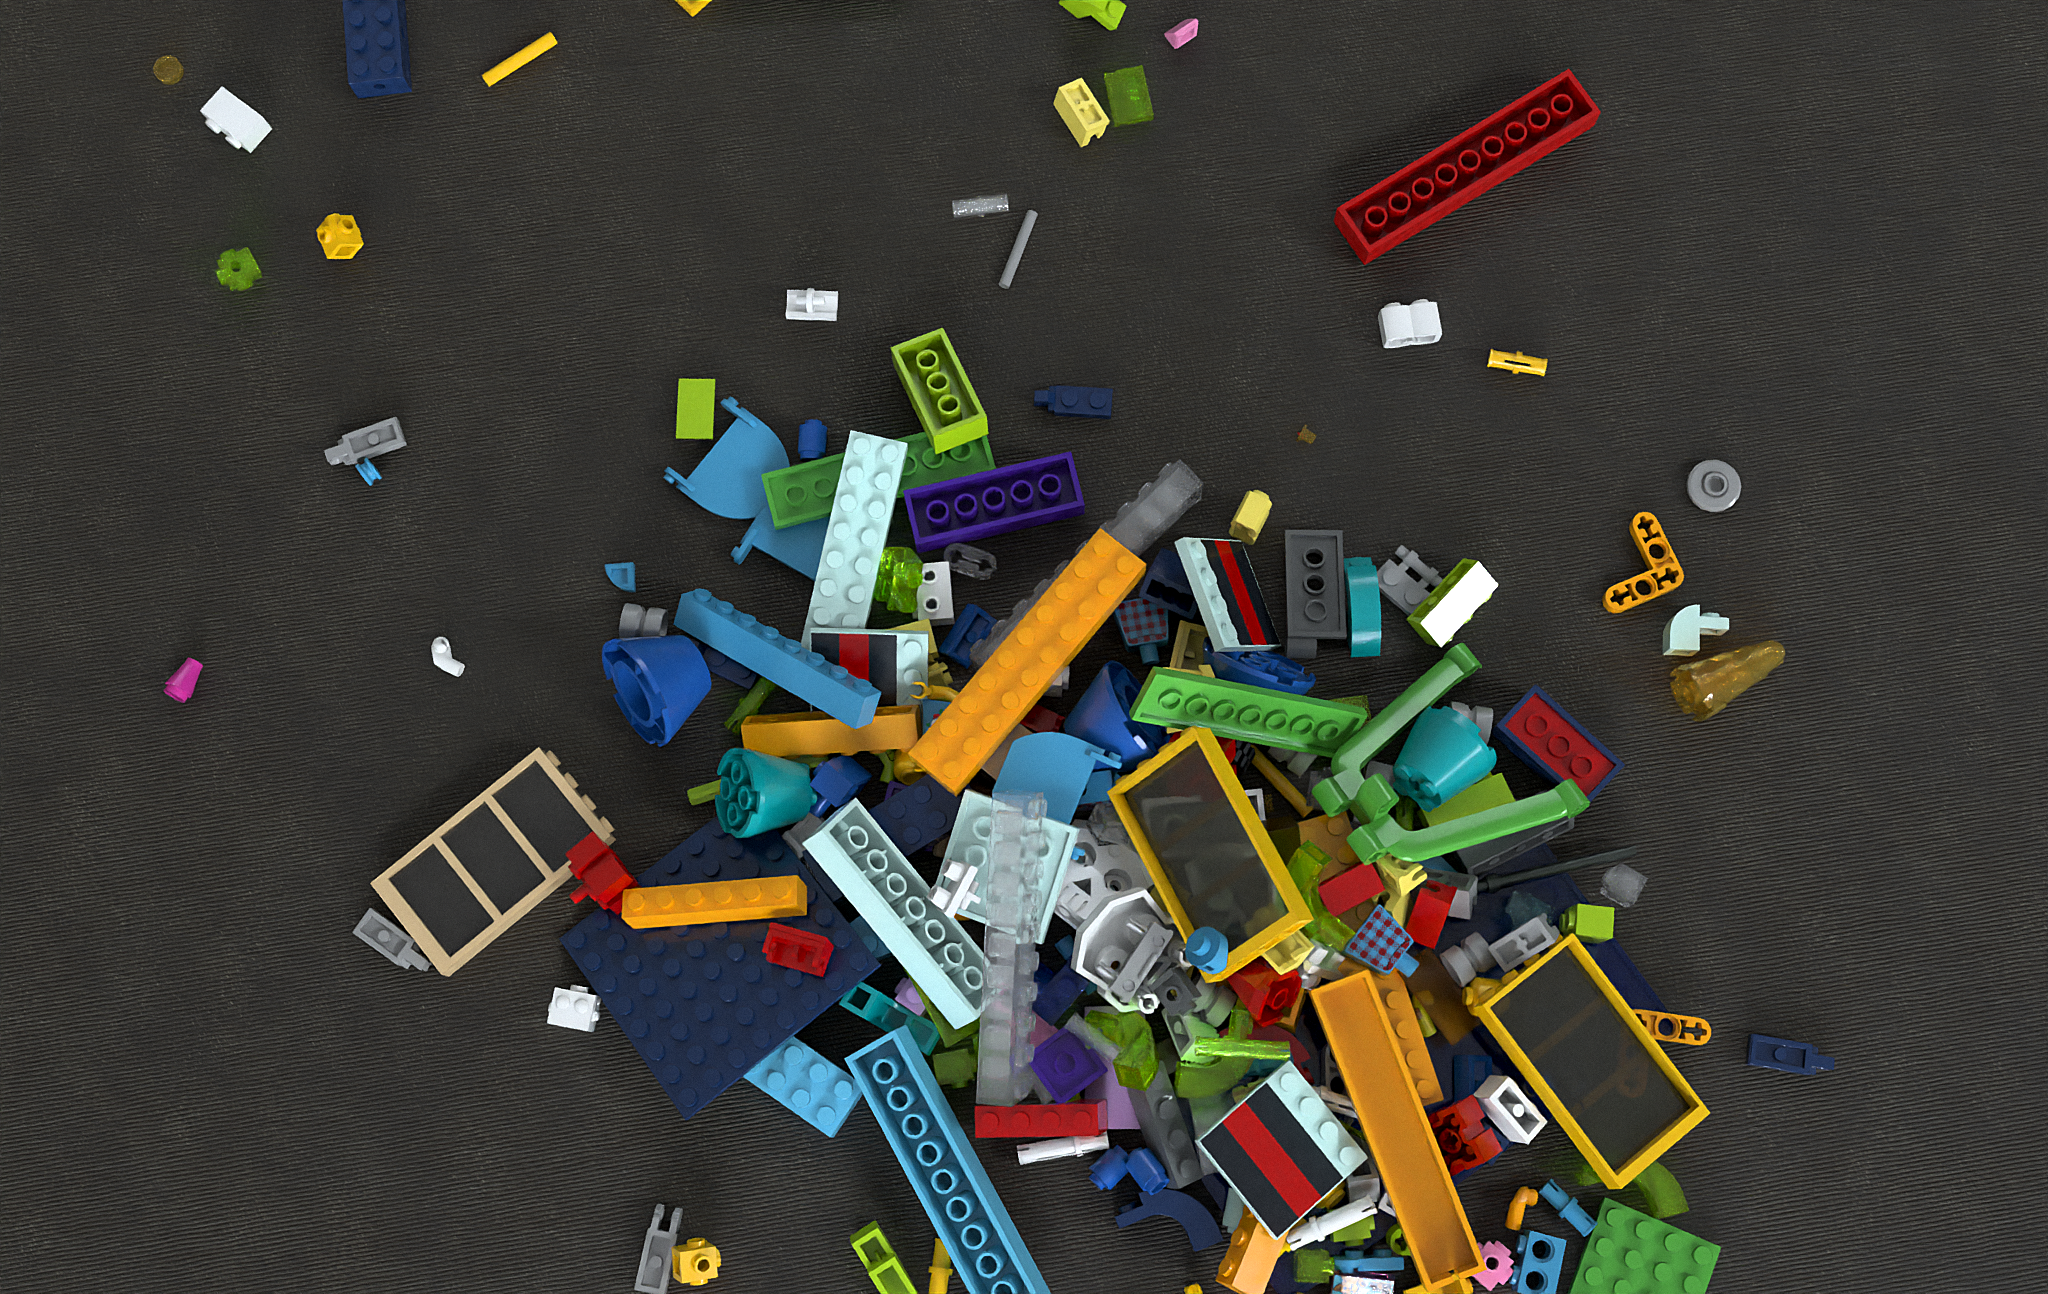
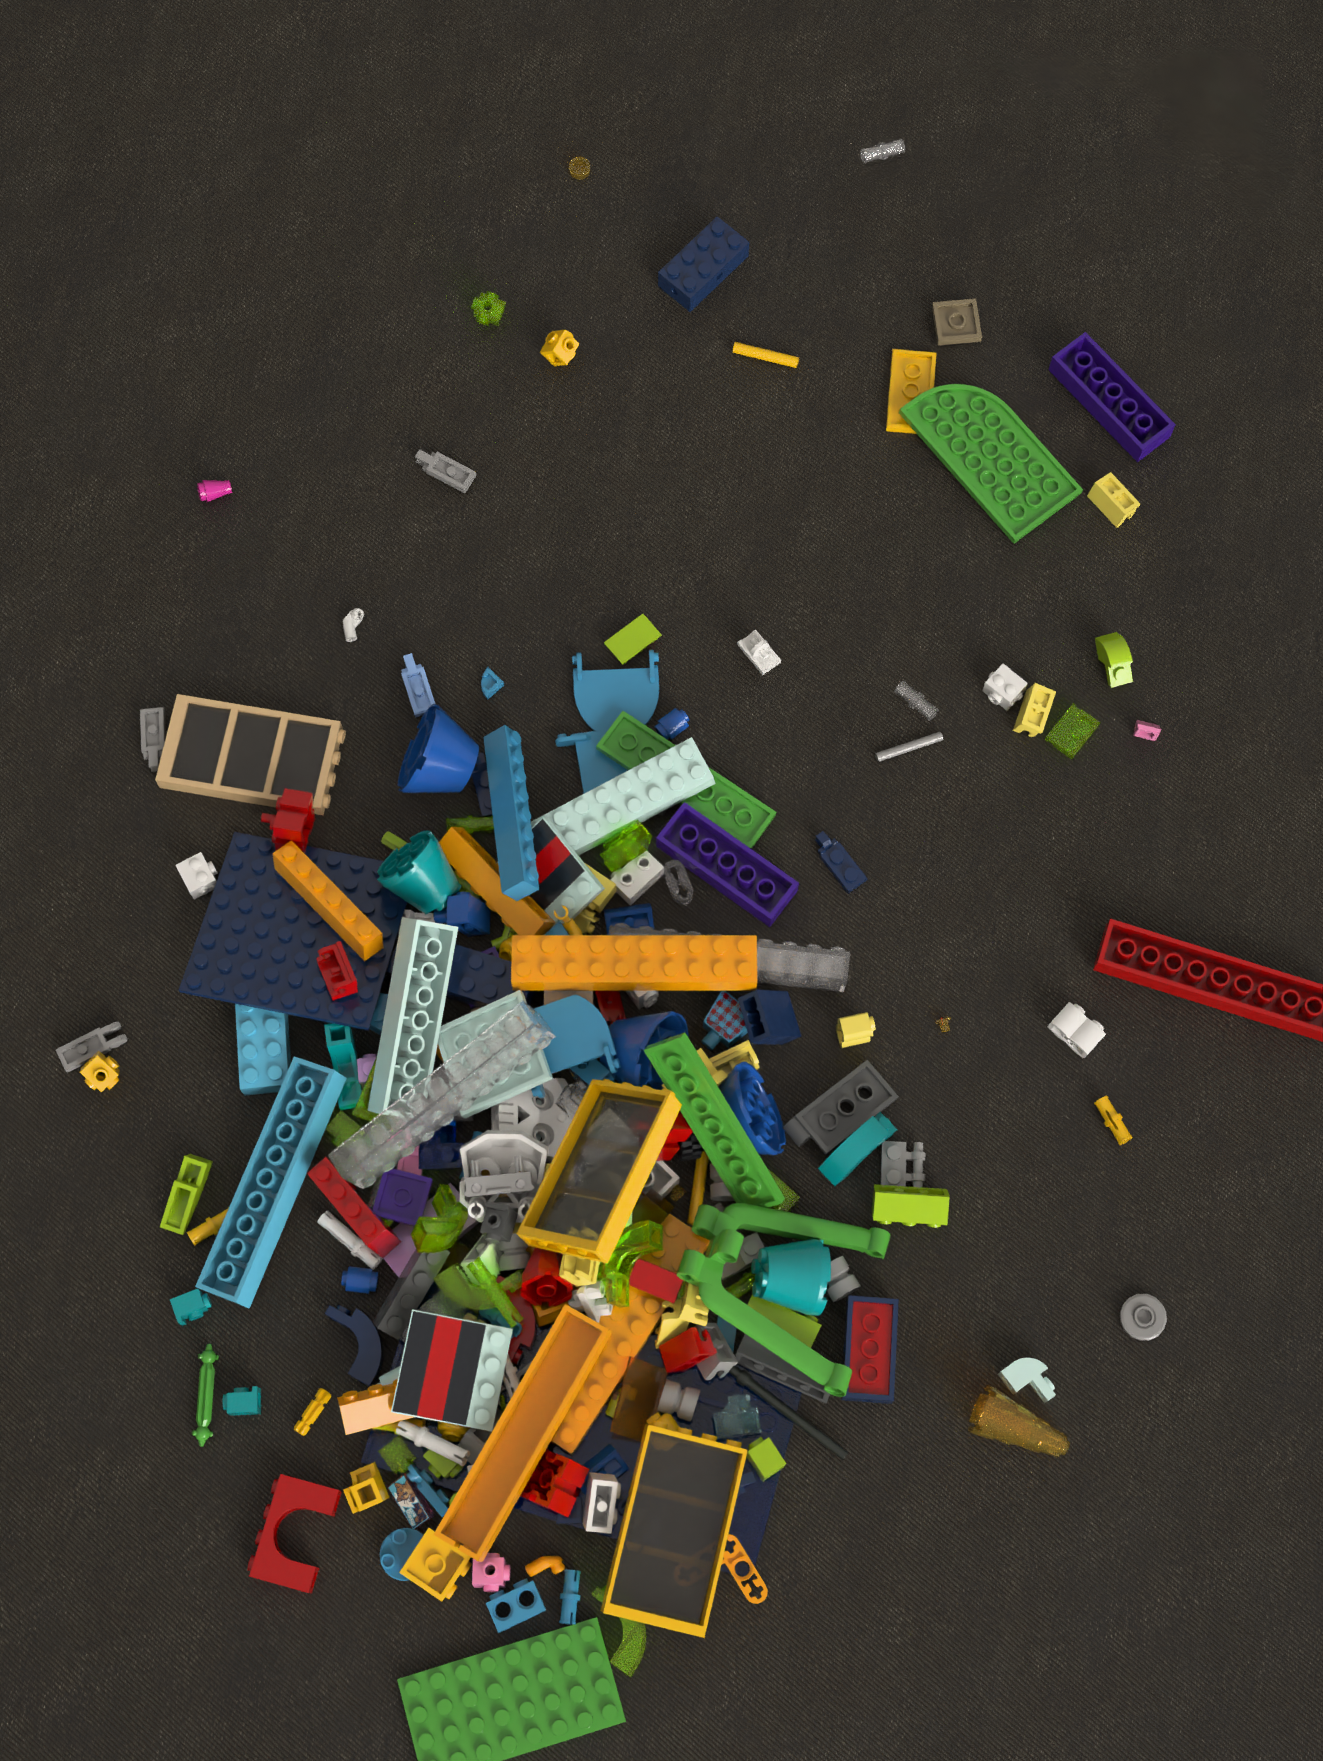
camera: 45 degrees right, 5 degrees down
white brick [200,87,272,153] -> none
dark azure bush [355,458,382,486] -> none
light grey wheel [619,603,669,638] -> none
lime brick [890,328,989,454] -> none
white hips [927,859,982,918] -> none
clear pin [1064,1012,1124,1065] -> none
blue brick [1125,1147,1169,1195] -> none
plate [1174,537,1281,652] -> none
dark azure piece [1185,926,1228,974] -> none
dark azure torso [1341,904,1420,978] -> none
light grey hinge [1487,913,1560,973] -> none
clear brick [1599,863,1648,908] -> none
light orange beam [1602,512,1684,613] -> none
dark blue hinge [1745,1034,1835,1075] -> none
none -> light blue hinge [401,653,435,718]
none -> white head [982,664,1028,711]

